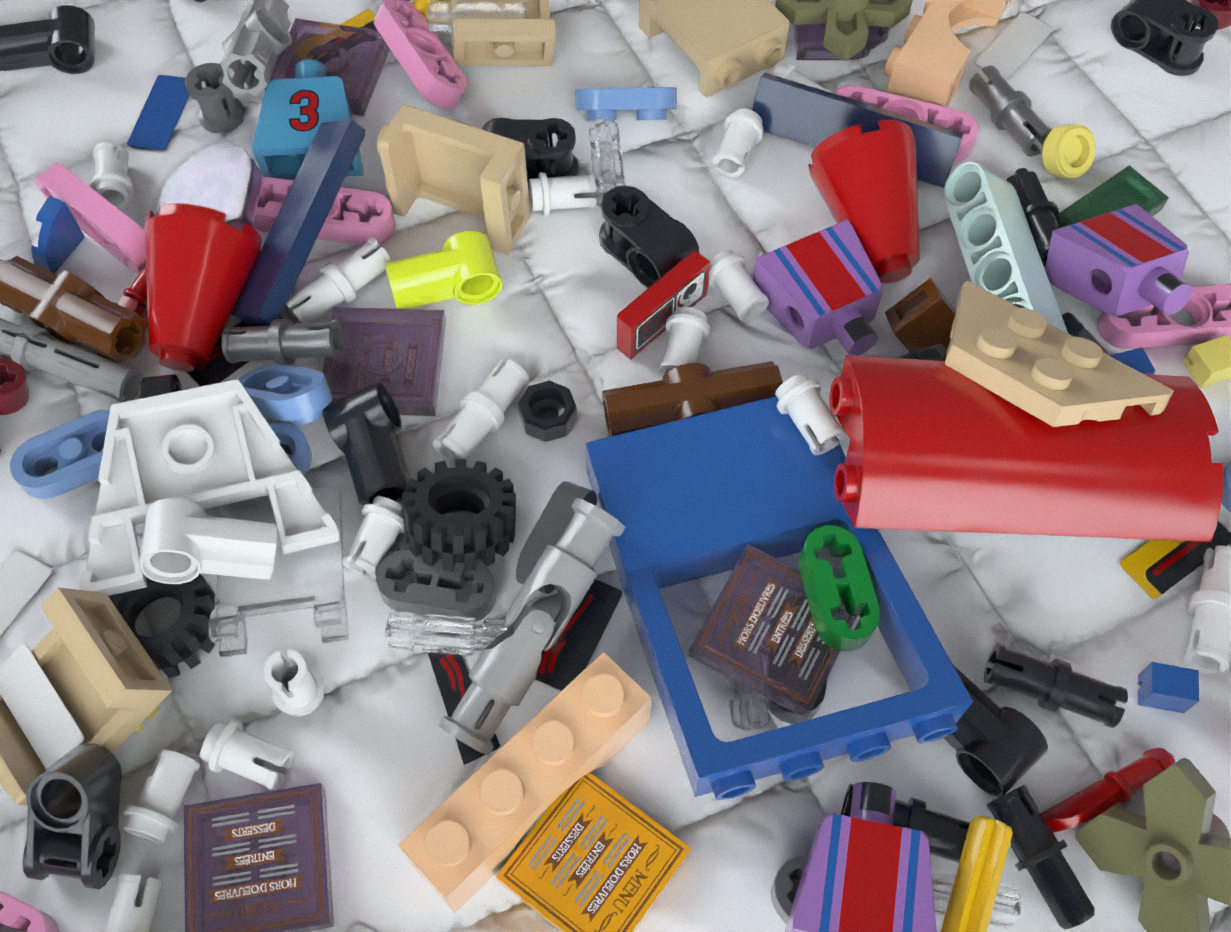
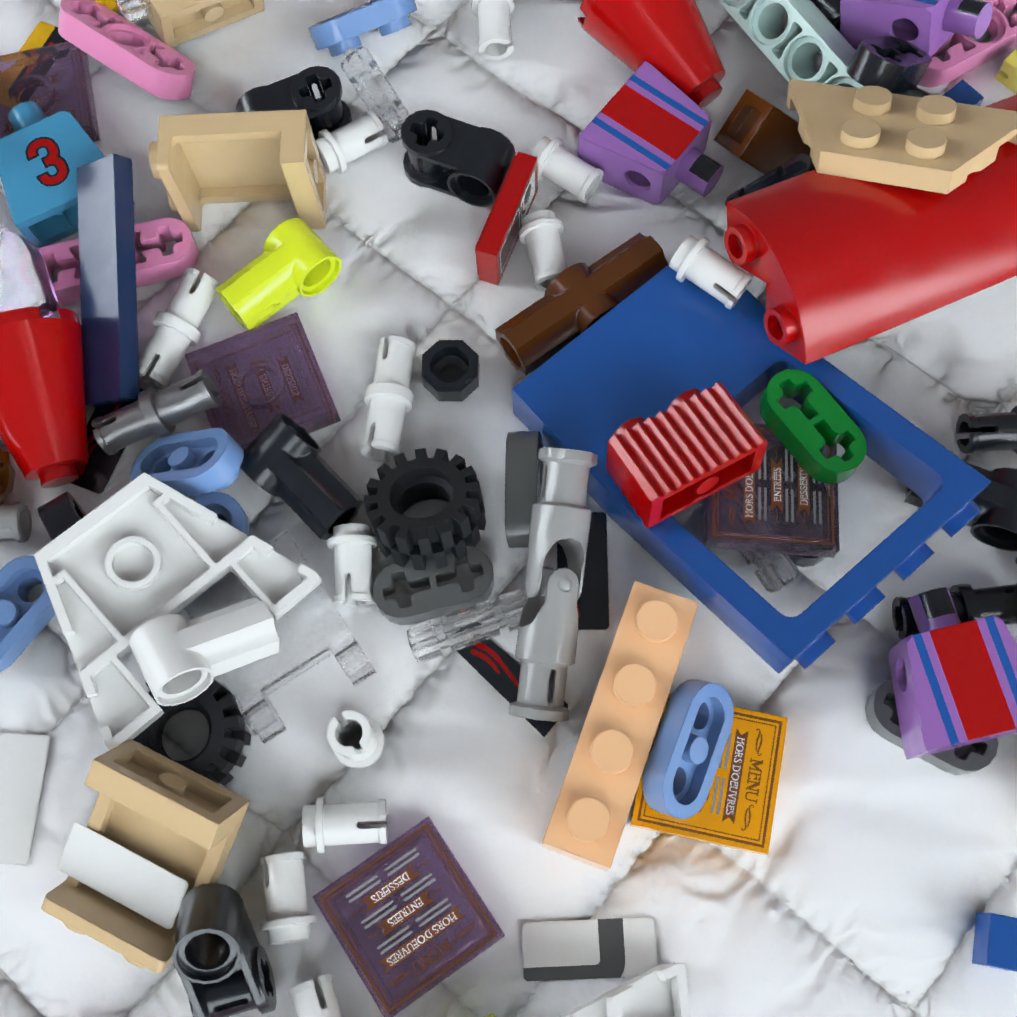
camera: 20 degrees left, 10 degrees up
none -> red brick [606,382,768,528]
none -> medium blue plate [642,679,734,819]
none -> black beam [846,36,932,94]

